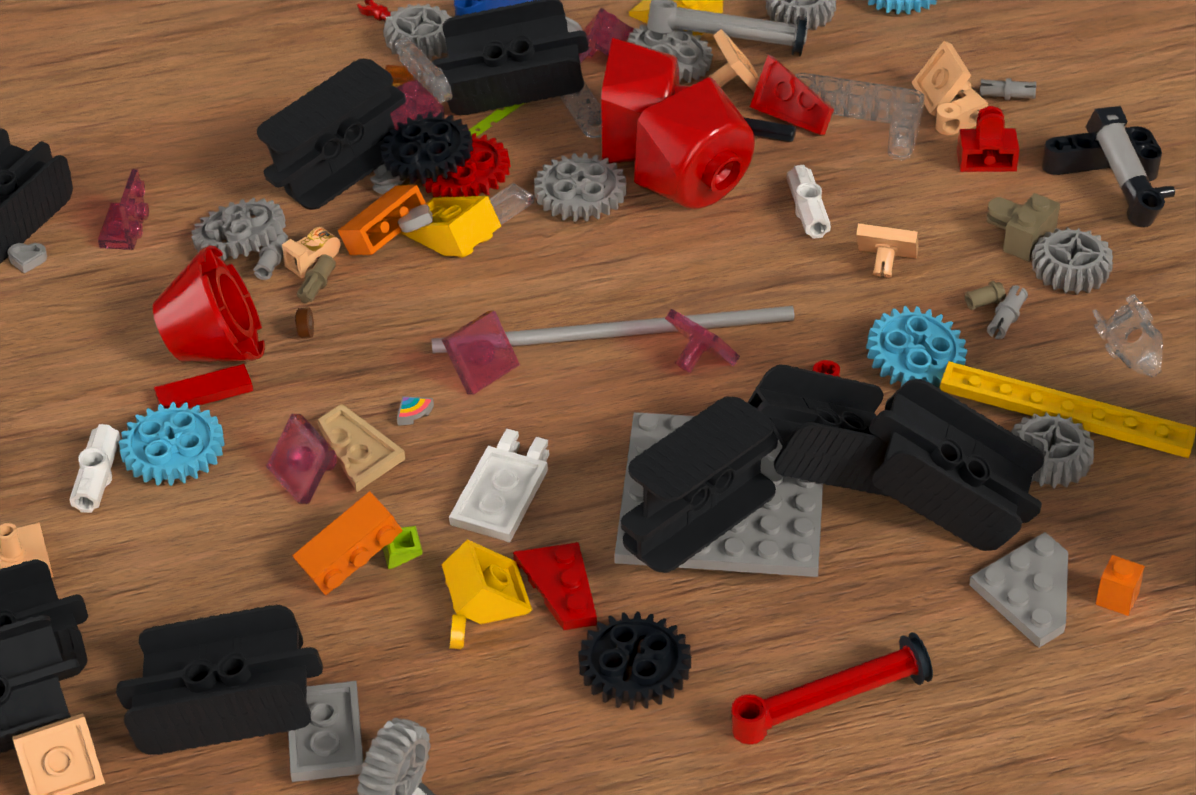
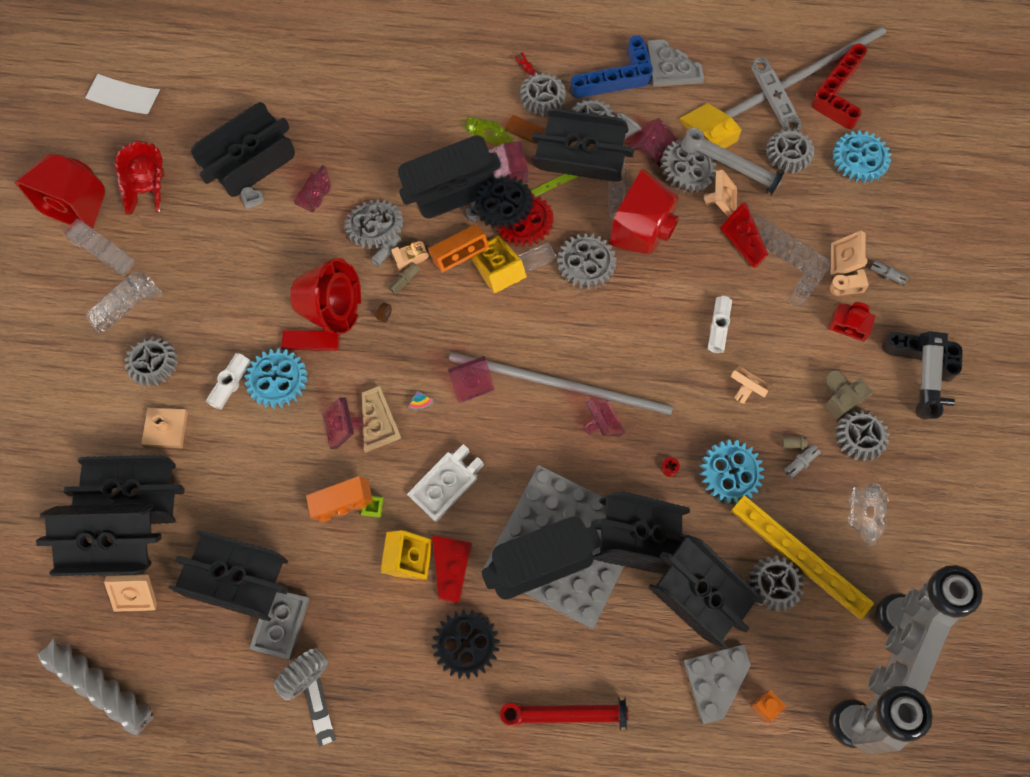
camera: 20 degrees right, 25 degrees up
clear piece [395,37,452,103] -> none
light grey tile [398,204,433,233] -> none
yellow tile [449,614,466,650] -> none
red piece [634,77,755,209] -> none
black axle [743,117,796,142] -> none

